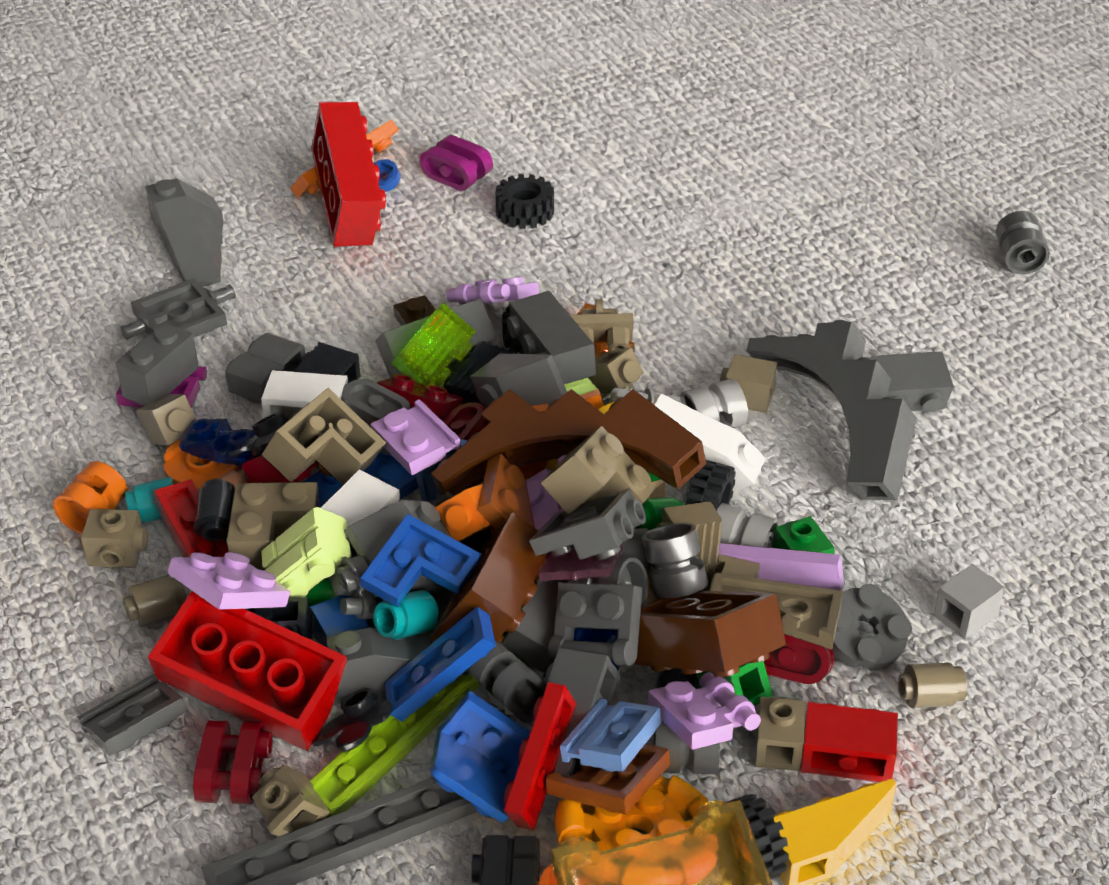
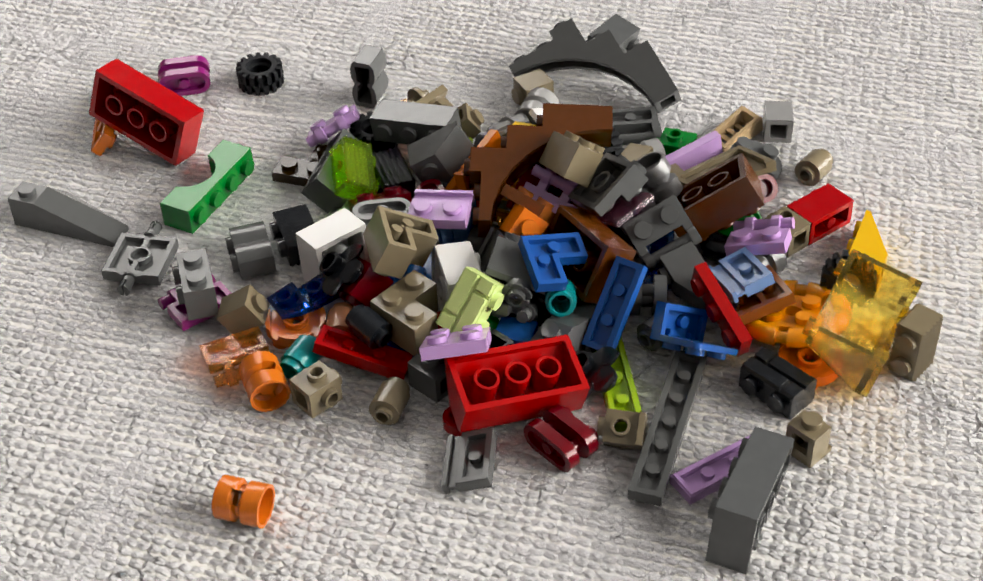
camera: 45 degrees left, 0 degrees up
none -> green arch [160,140,254,234]
none -> clear orange plate [199,326,270,388]
none -> dark grey brick [350,45,388,109]
none -> dark grey plate [613,106,662,145]
none -> tan slope [712,106,763,152]

